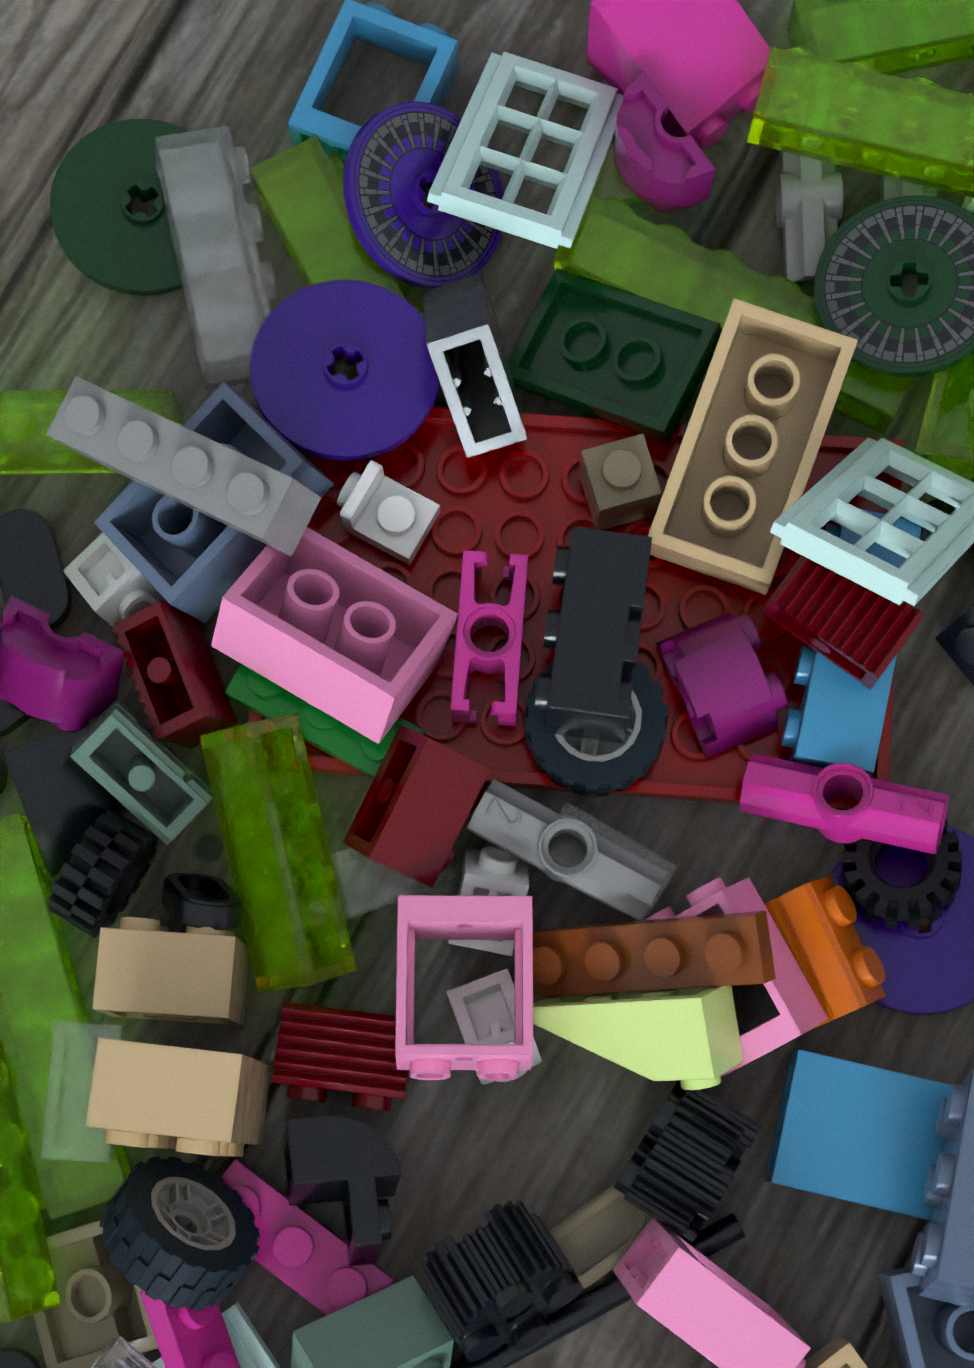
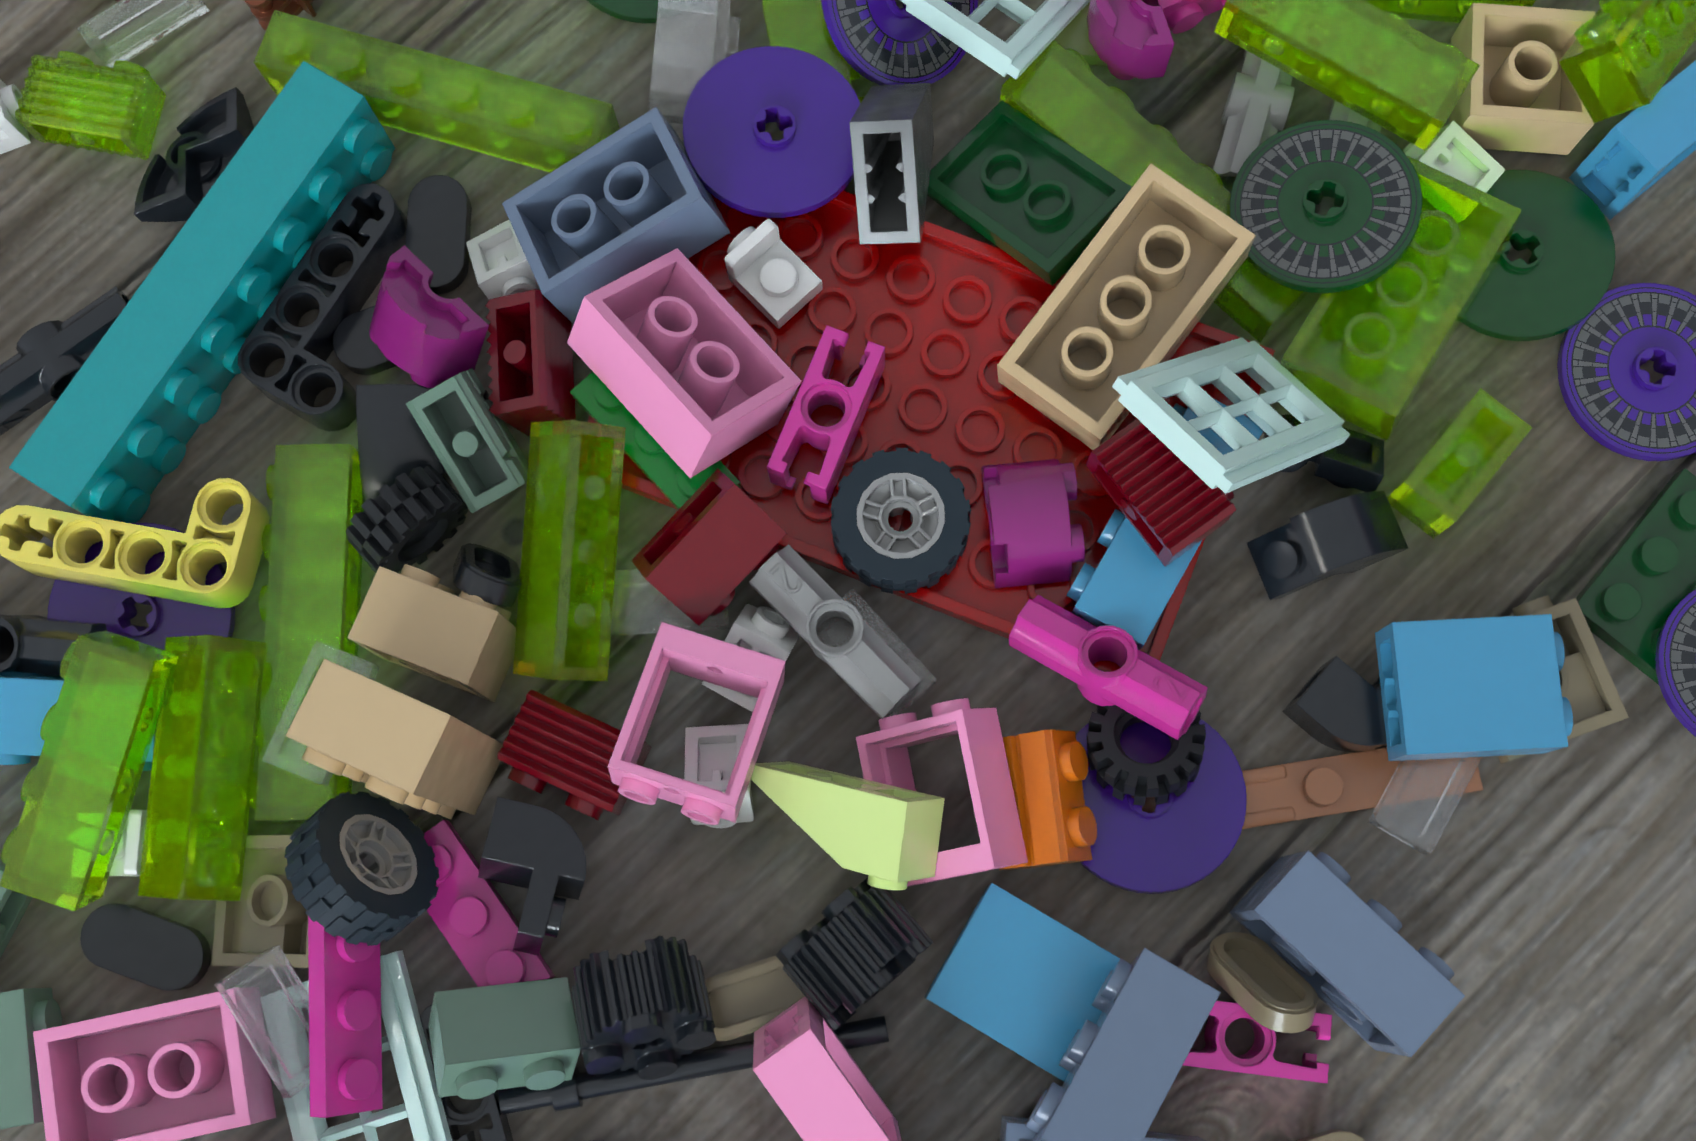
camera: 20 degrees right, 0 degrees up
light grey brick [46,376,321,557] -> none
dark orange plate [533,911,776,998] -> none
black wedge [534,526,652,743] -> none
dark tan brick [579,434,662,530] -> none

